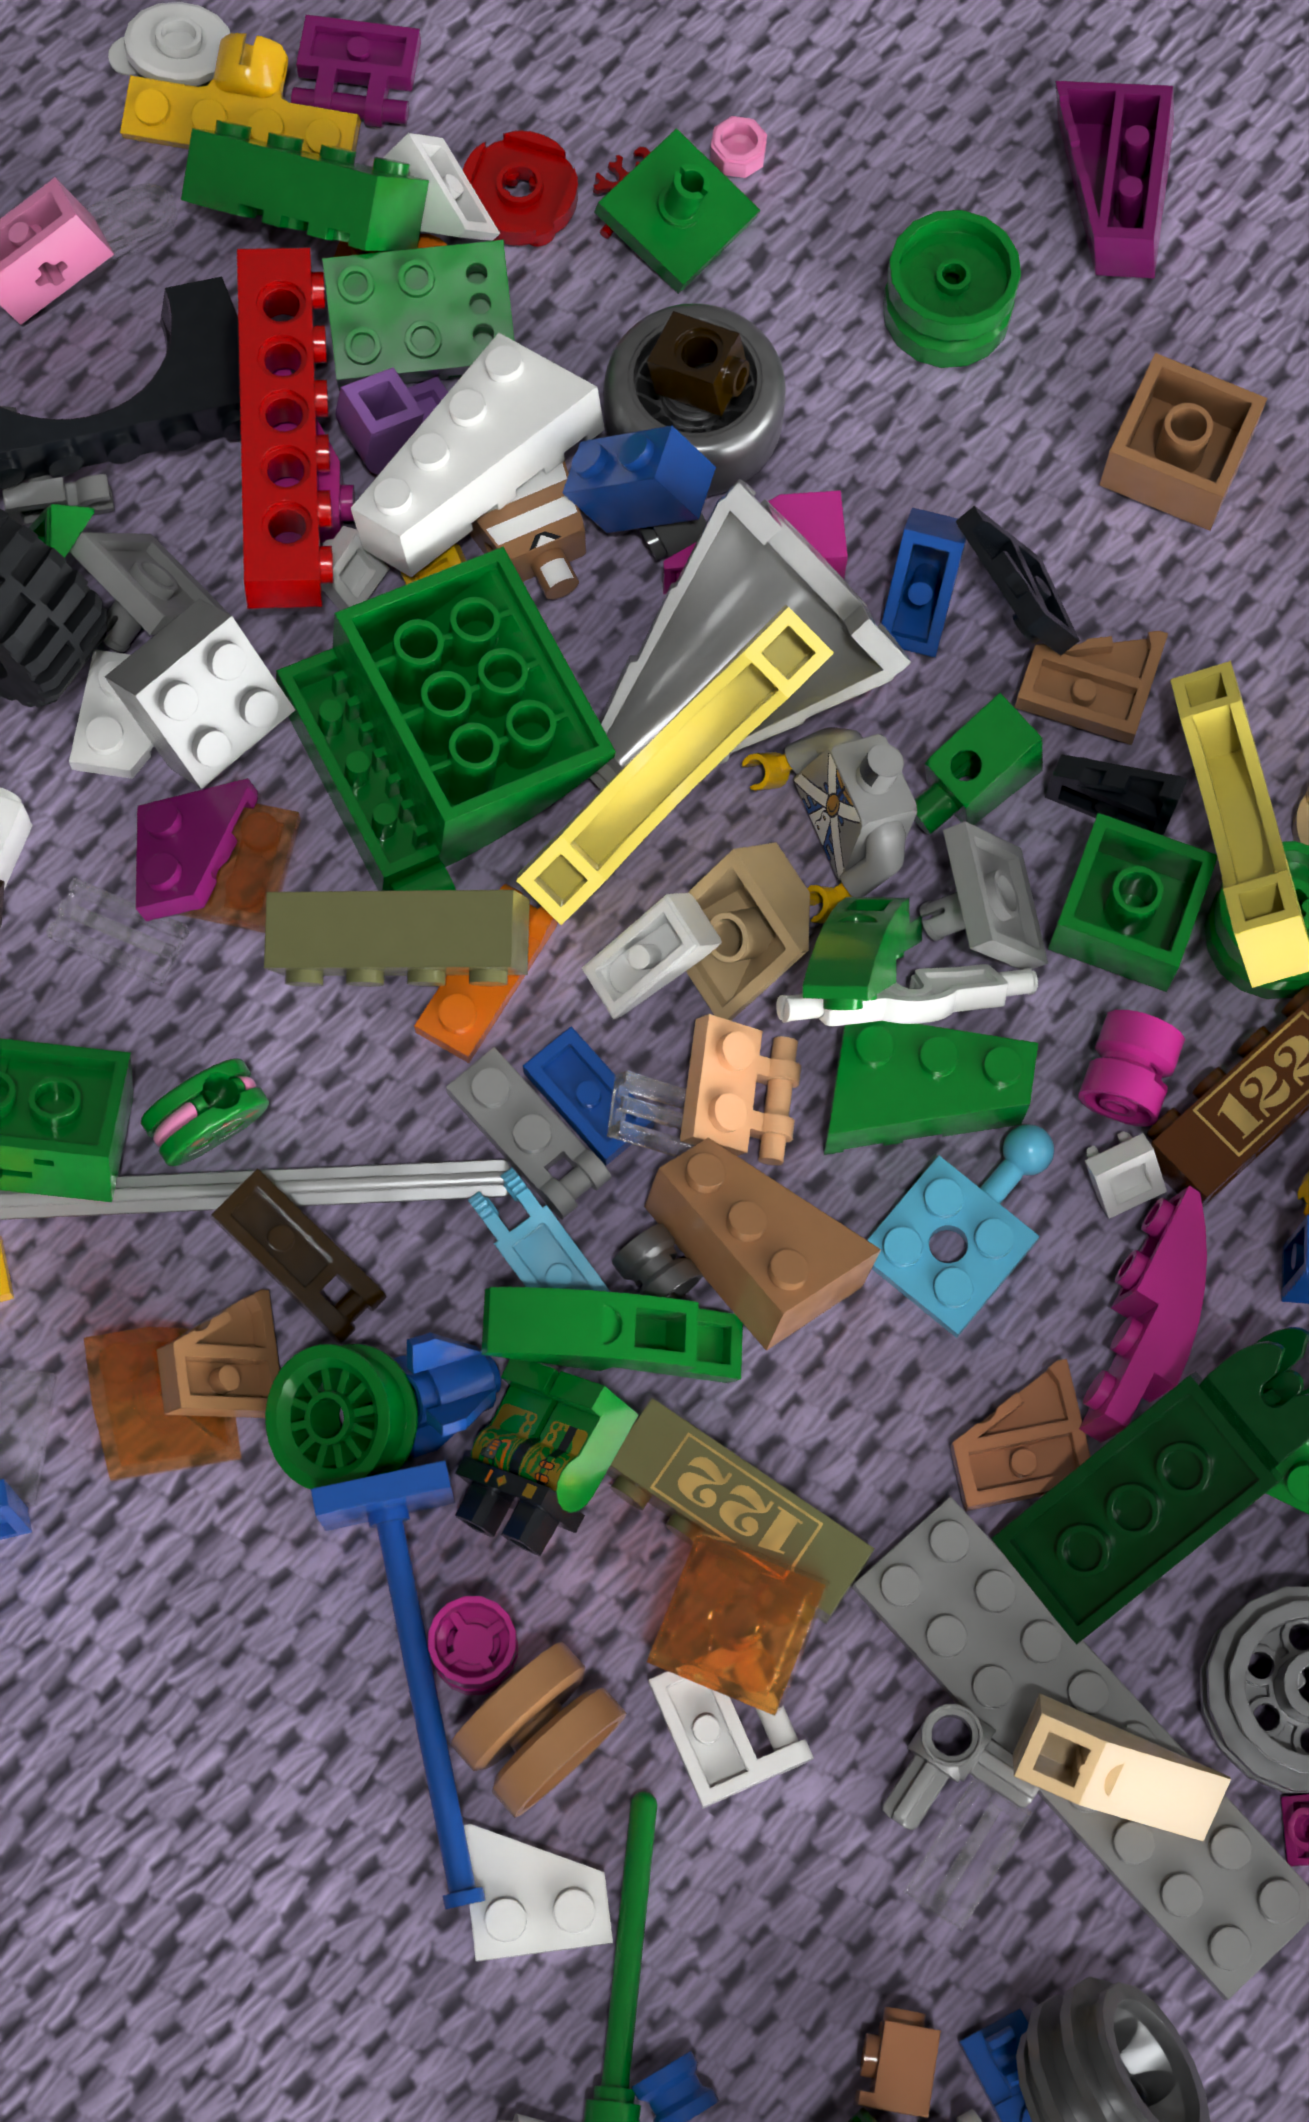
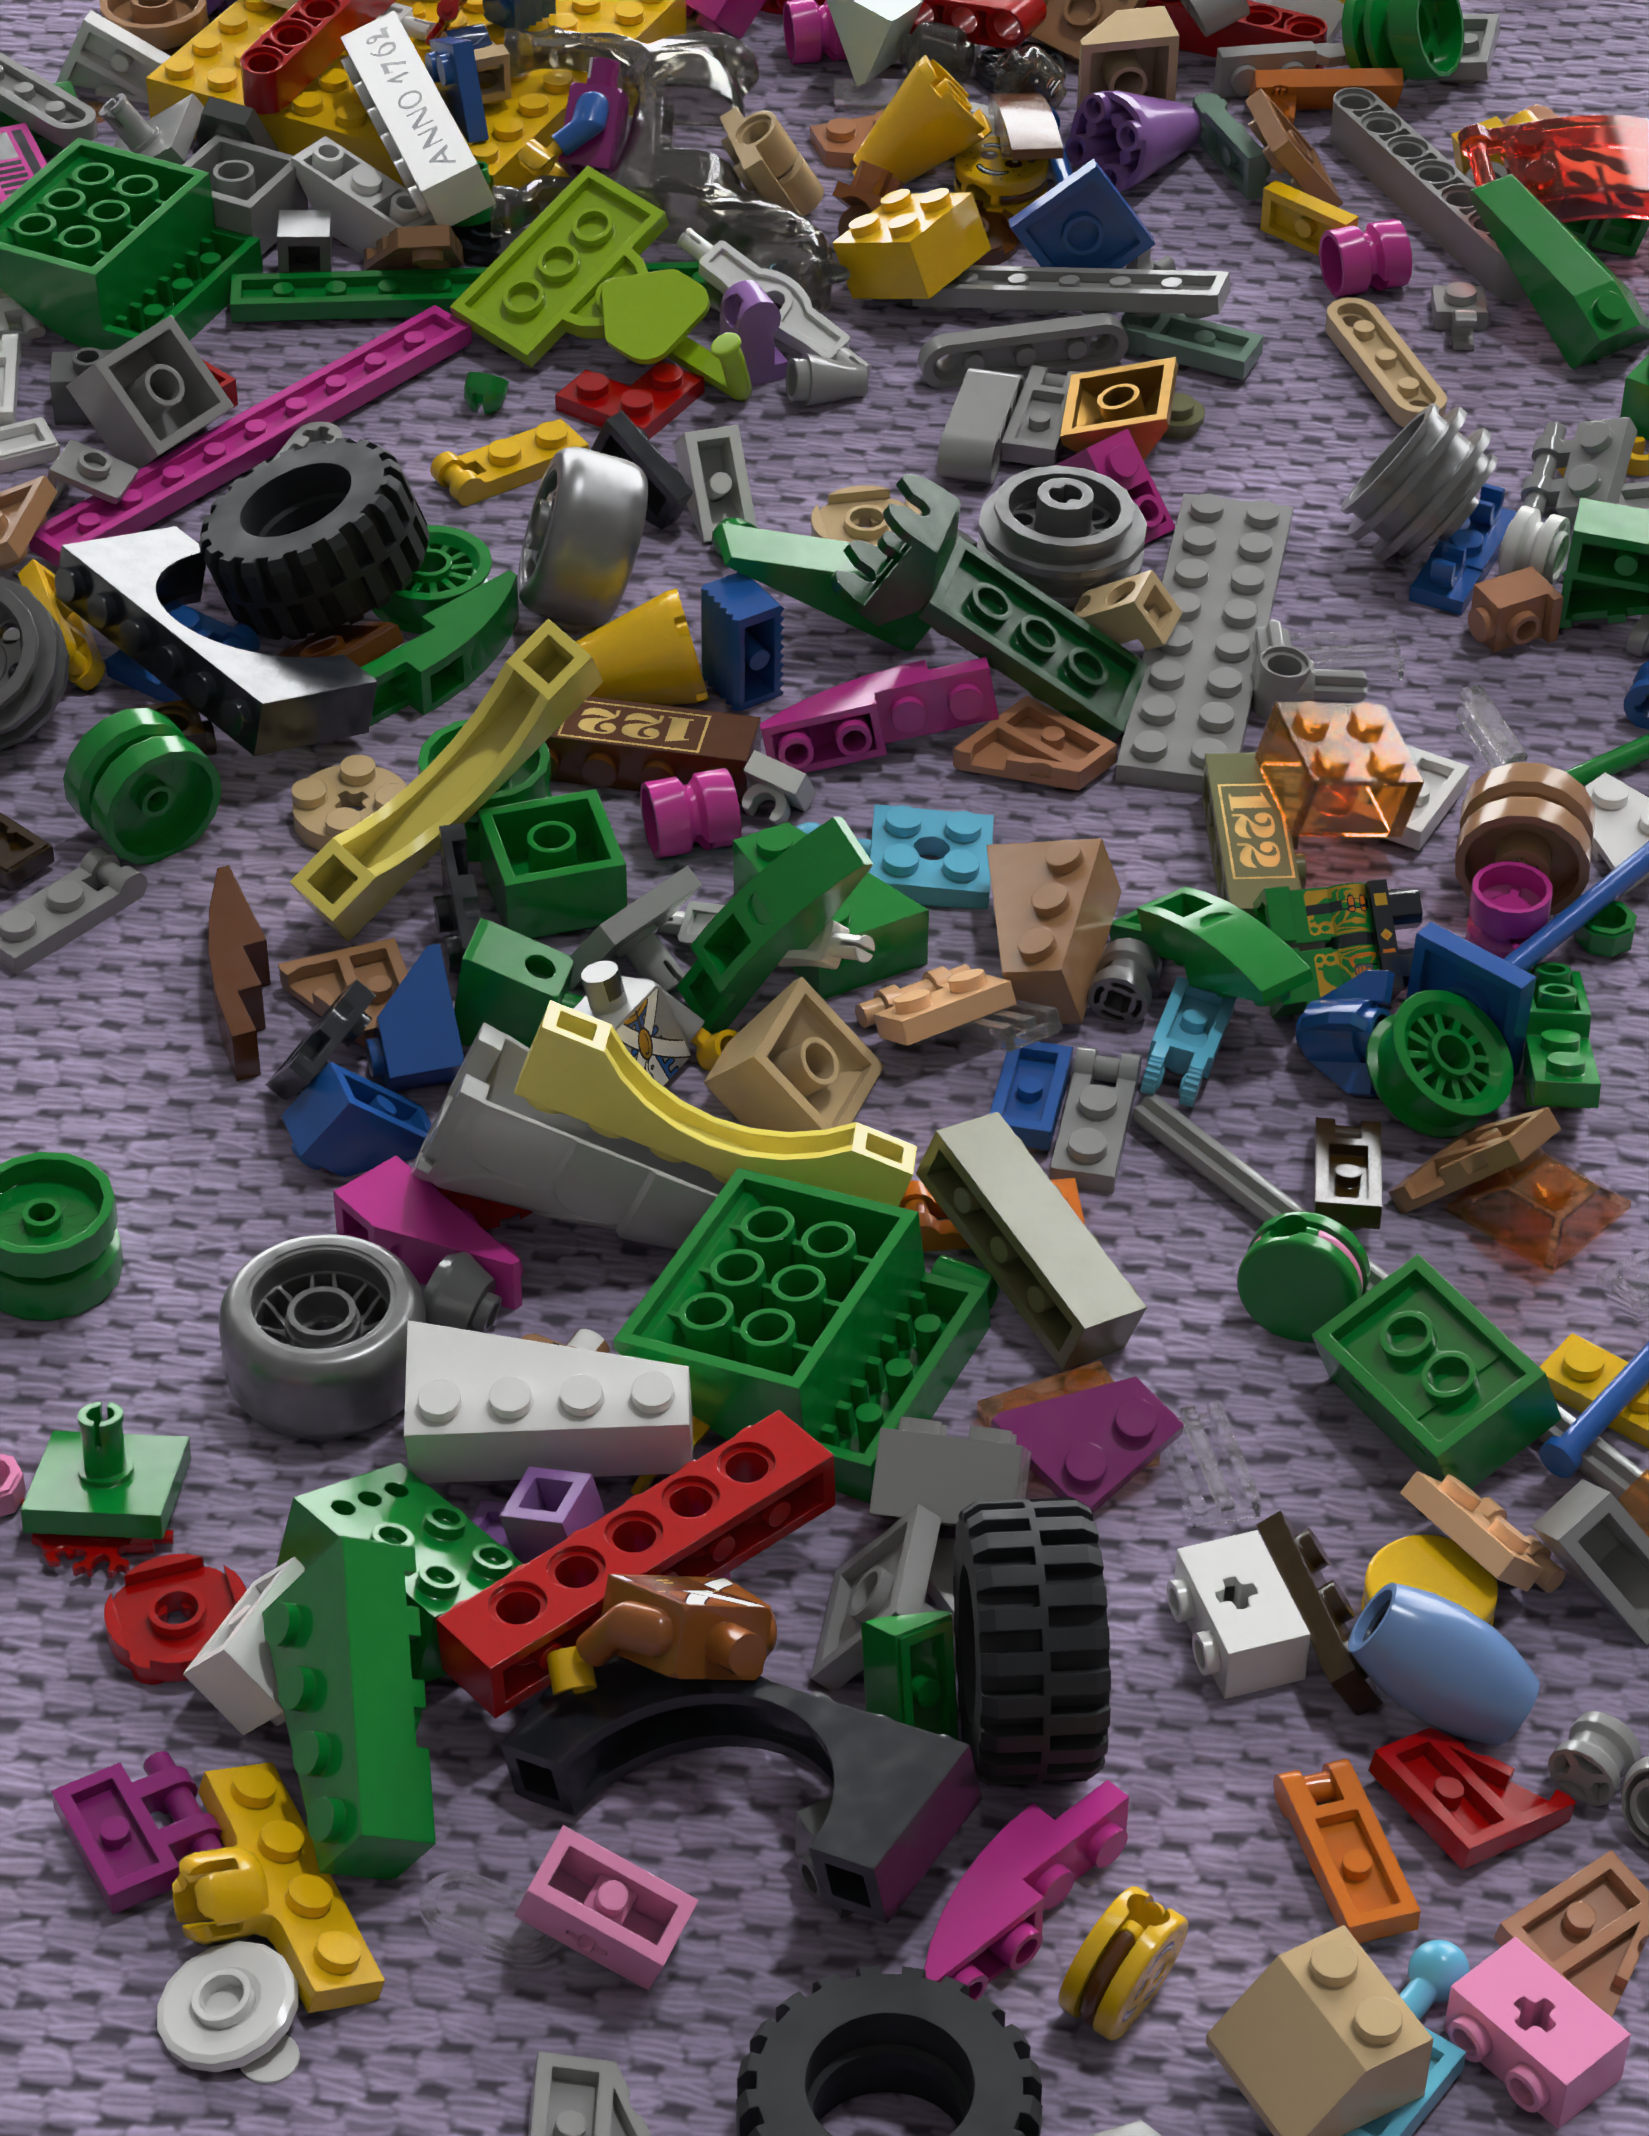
camera: 125 degrees left, 30 degrees down
blue brick [562,425,716,533] -> none
white slope [582,893,722,1019] -> none
dark brown brick [647,311,750,416] -> none
tan slope [1013,1693,1231,1841] -> none
medium nougat brick [1099,353,1268,531] -> none
none -> reddish brown slope [208,865,271,1081]
none -> blue slope [365,943,464,1092]
none -> dark orange torso [547,1574,777,1695]
none -> tan leg [1074,570,1182,651]
none -> clear tile [1456,685,1528,775]
none -> green slope [1521,962,1601,1109]
none -> green tile [1574,901,1637,957]

